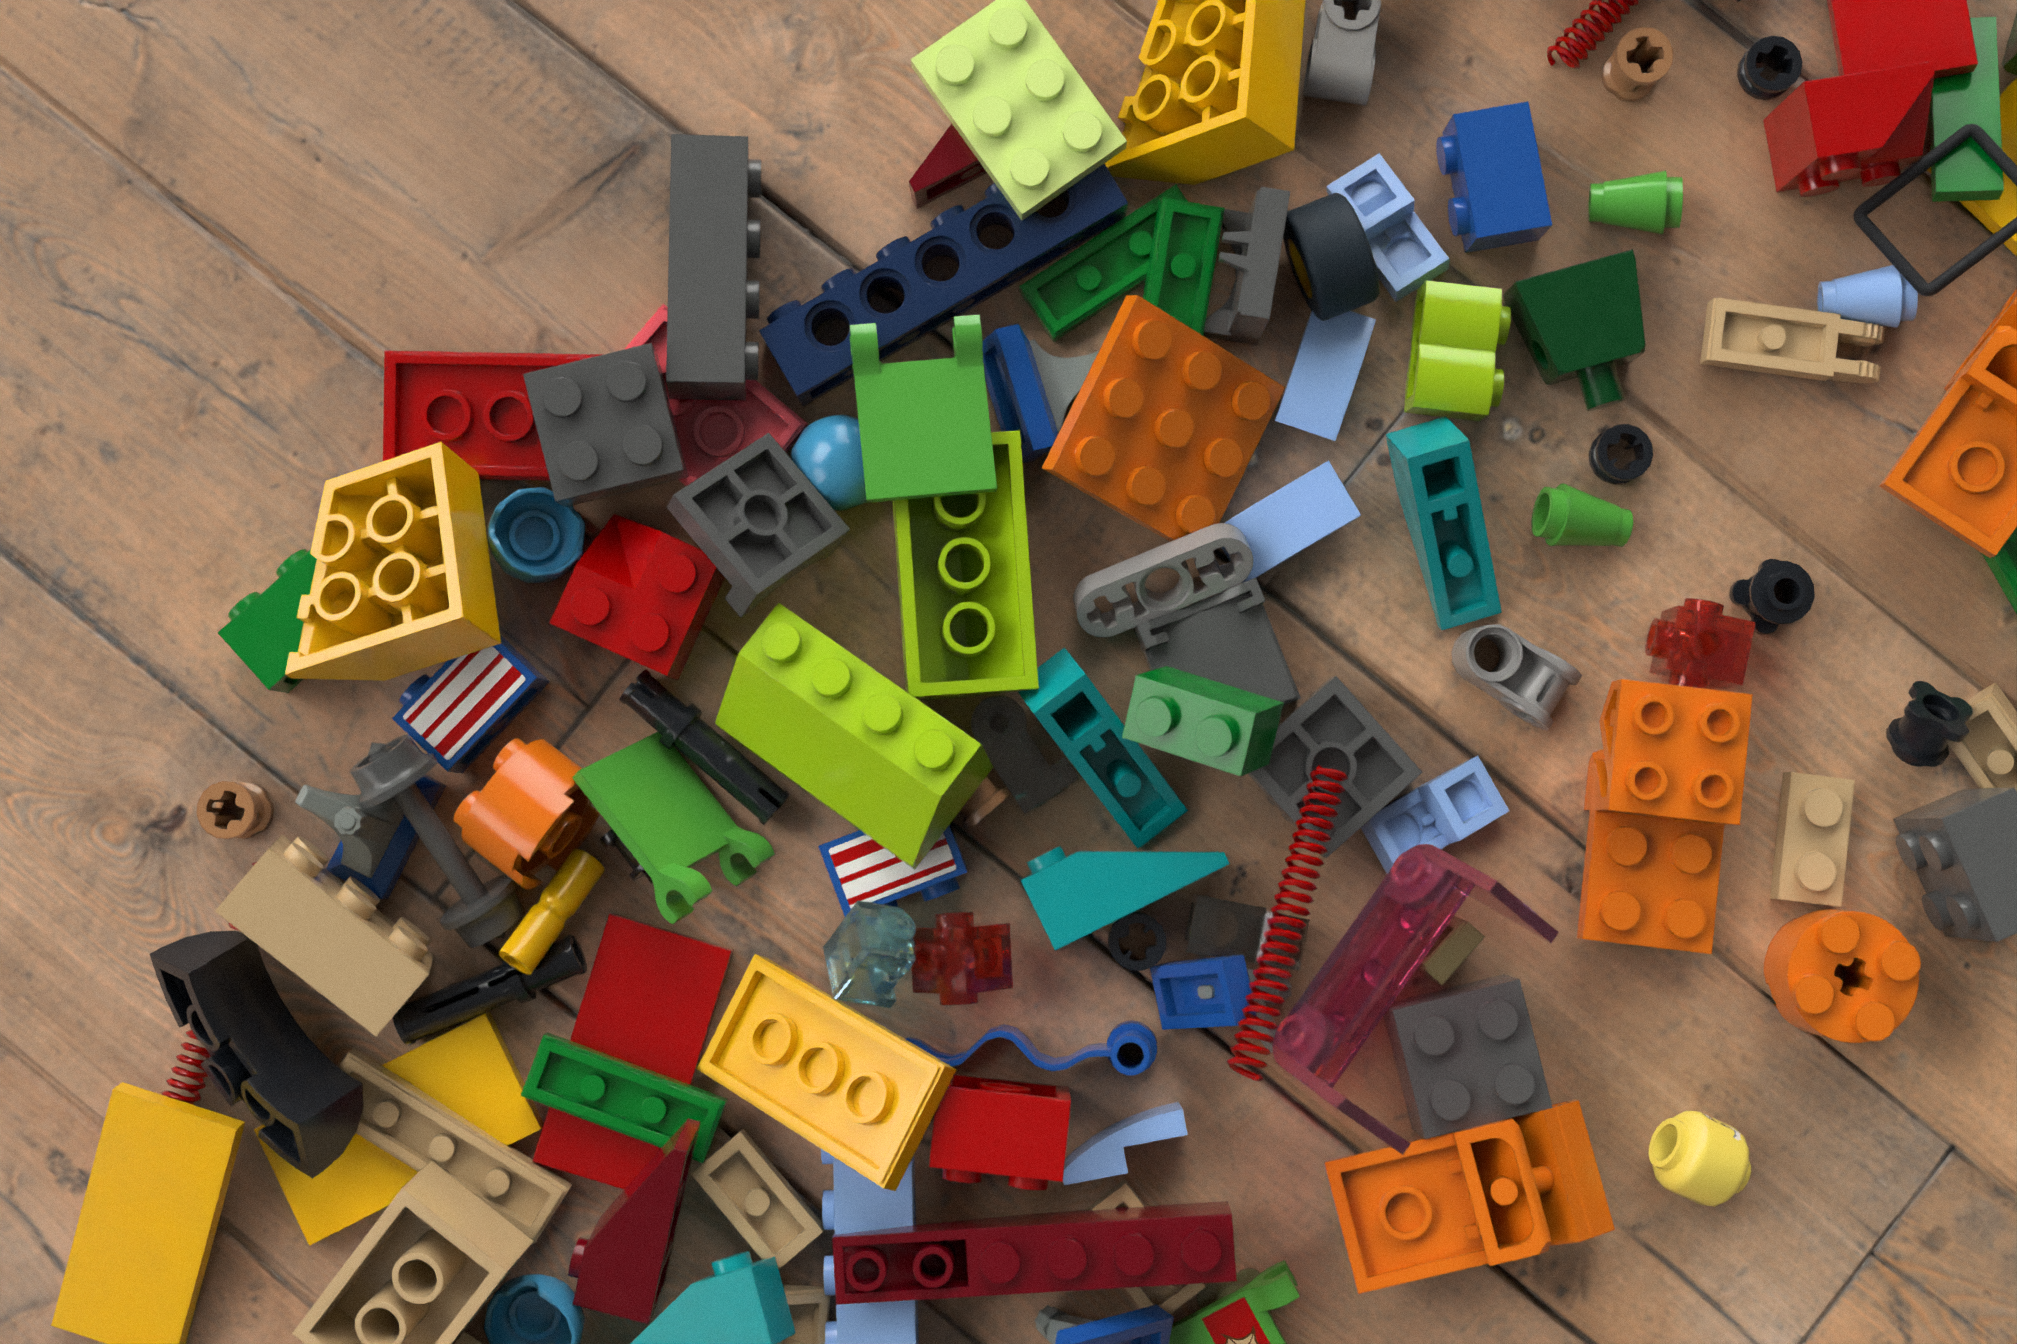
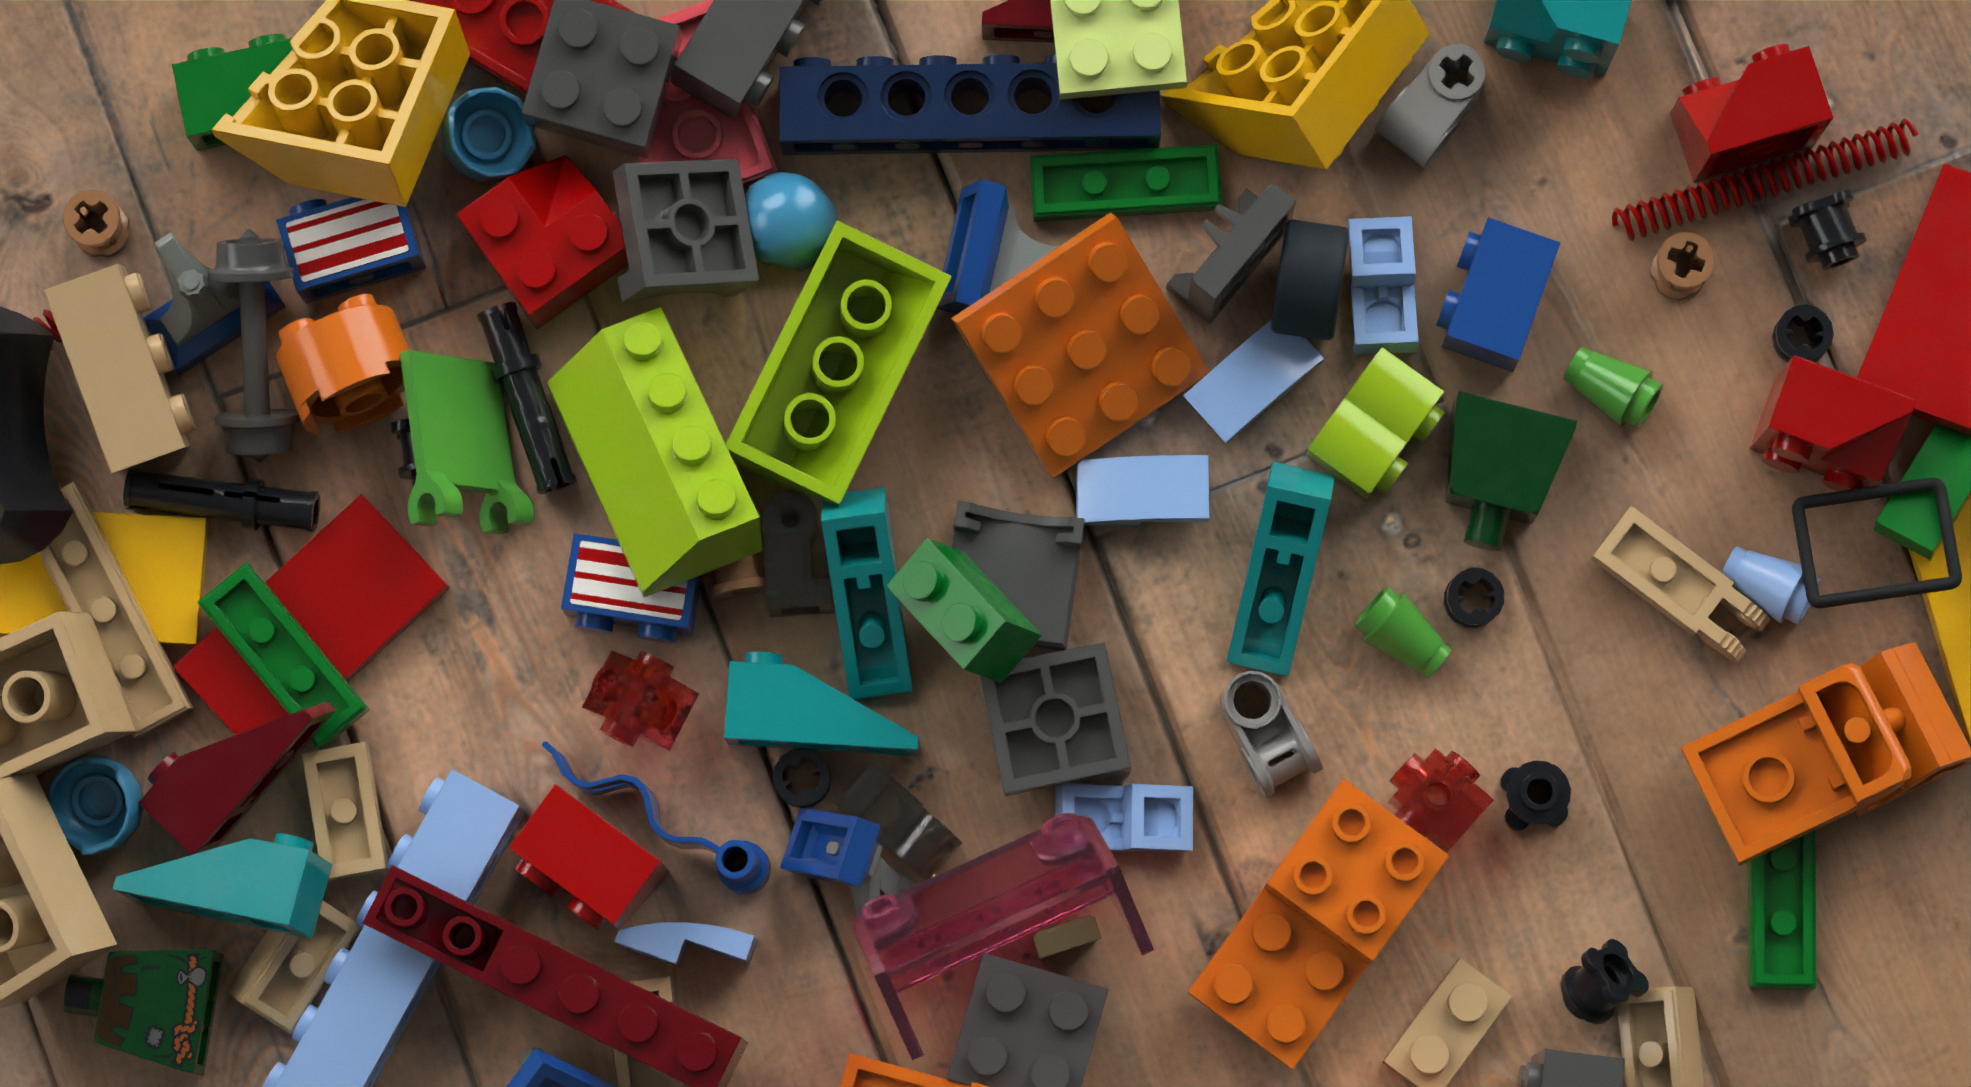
camera: 30 degrees right, 5 degrees down
yellow piece [499,849,605,975] -> none
yellow tile [696,954,956,1191] -> none
clear light blue brick [823,900,916,1008] -> none
bright green flag [850,314,997,503] -> none
light grey beam [1073,523,1253,637] -> none
green tile [1143,197,1225,335] -> none
red piece [1227,765,1349,1082] -> none

